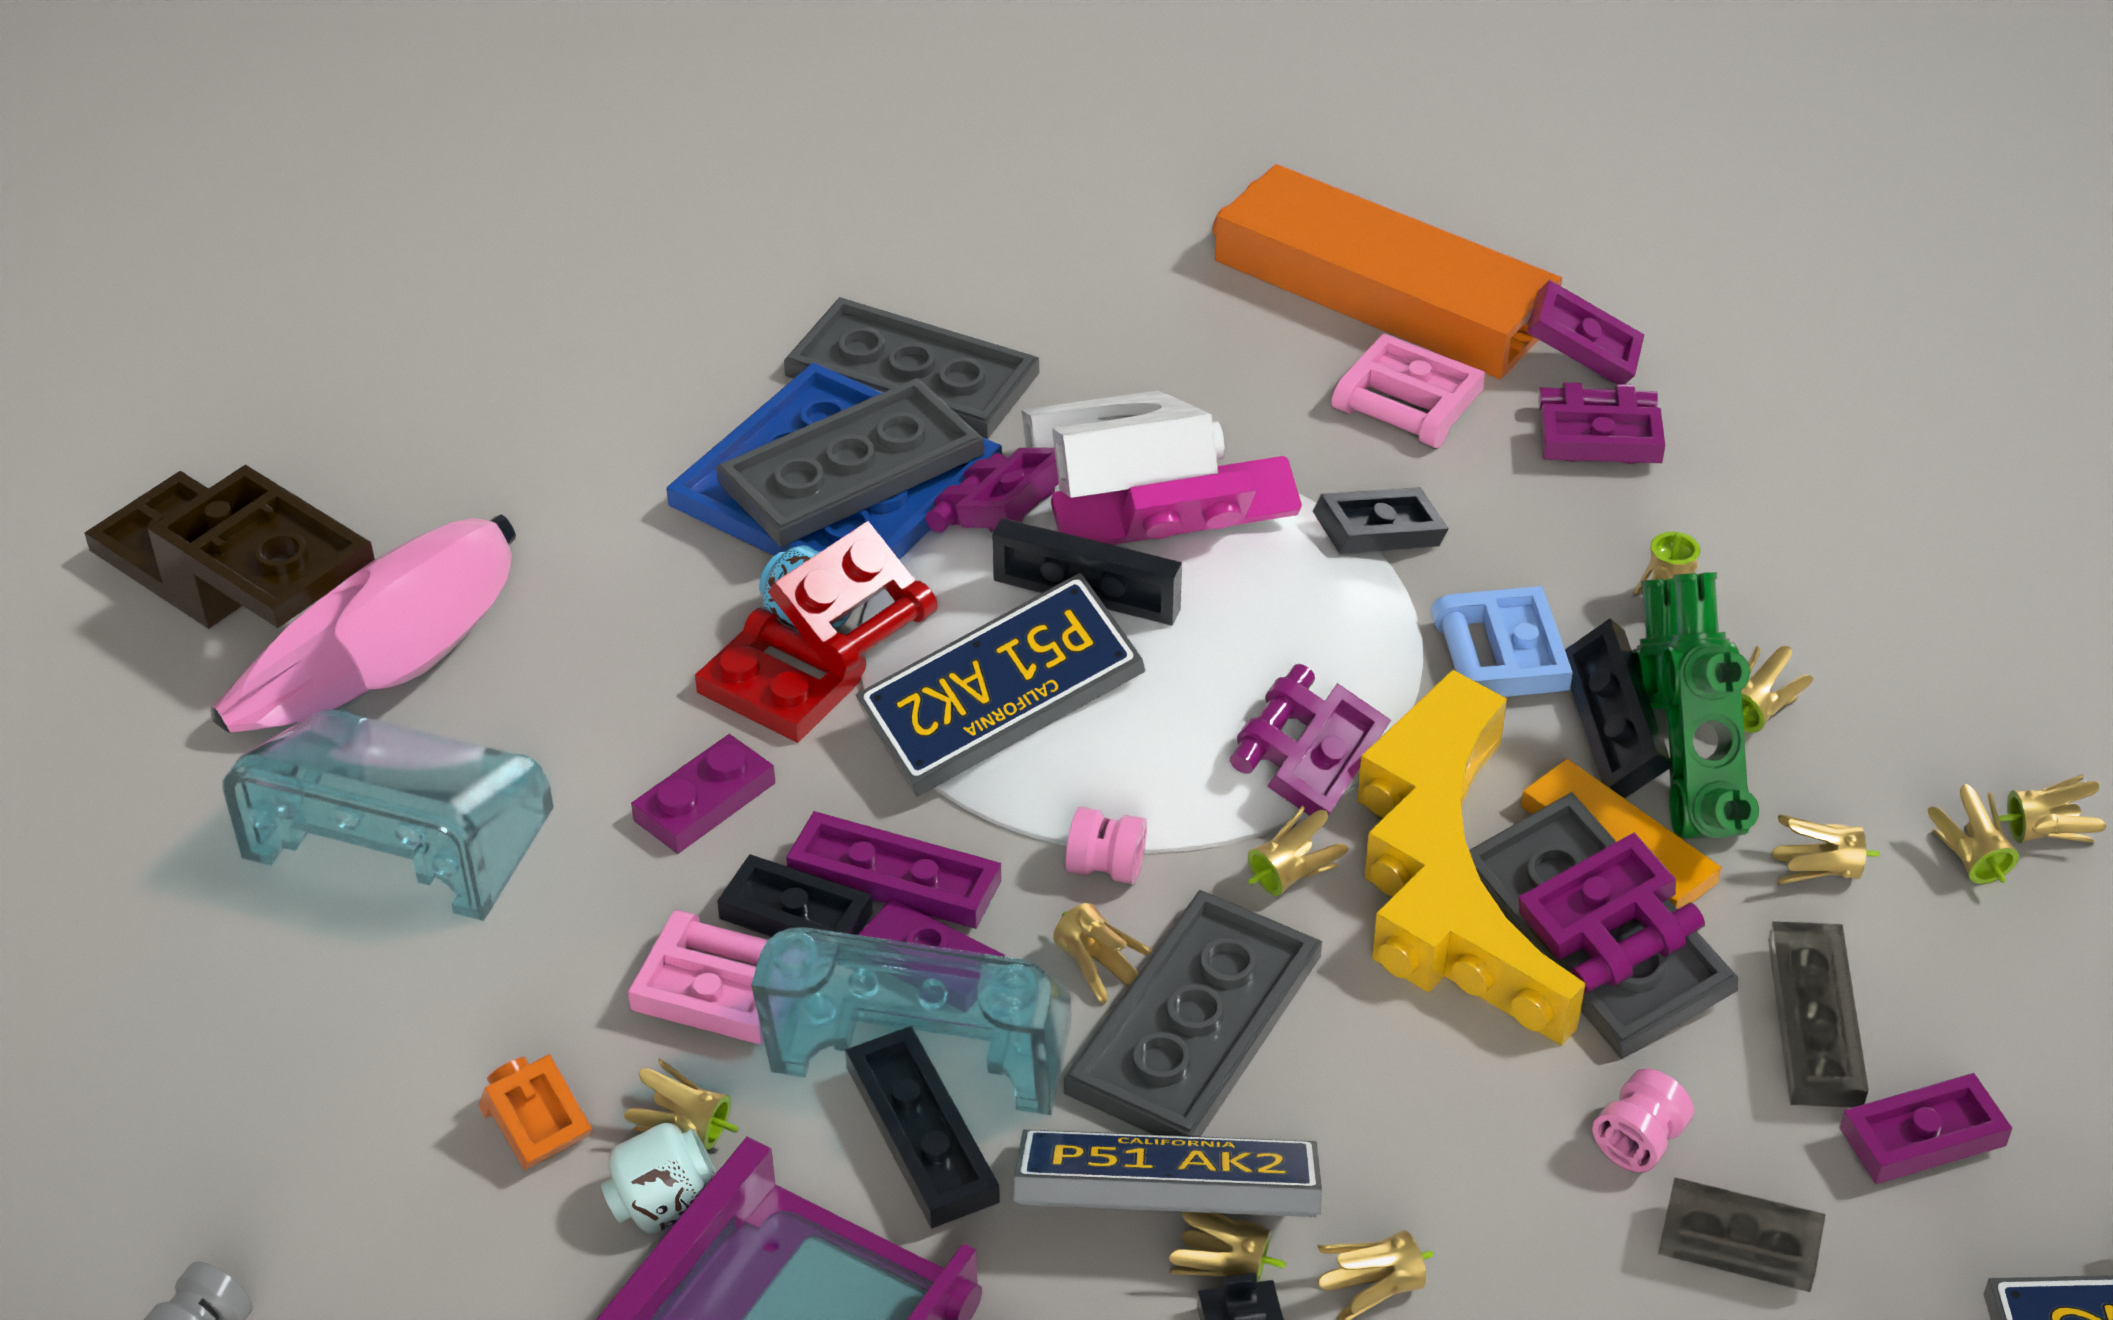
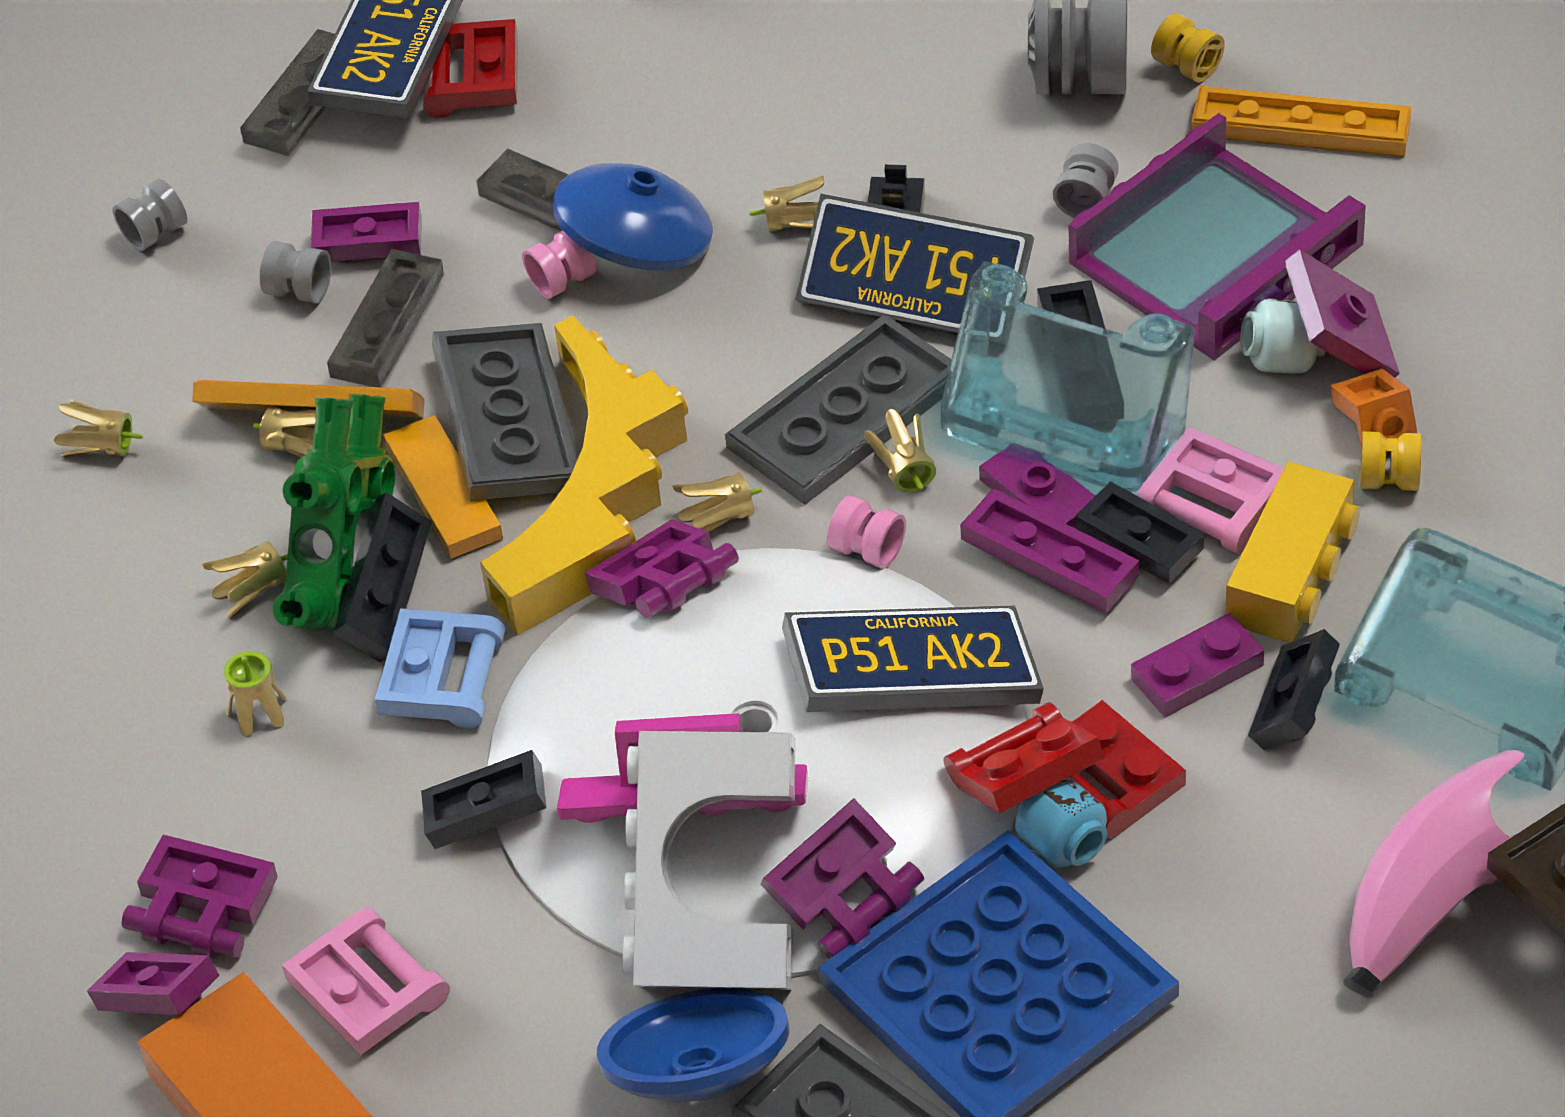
camera: 160 degrees left, 5 degrees up
pearl gold piece [623,1058,739,1150] -> none
dark grey tile [716,378,984,547] -> none
black plate [992,518,1182,626] -> none
magenta plate [1518,832,1705,994] -> none
pearl gold piece [1928,784,2019,884] -> none
none -> light orange tile [192,380,425,418]
none -> light grey wheel [260,241,331,303]
none -> blue dish [552,163,713,270]
none -> blue dish [596,988,790,1102]
none -> yellow brick [1226,461,1360,643]
none -> black plate [1248,629,1340,750]
none -> magenta plate [1285,249,1400,378]
none -> yellow wheel [1360,431,1422,491]

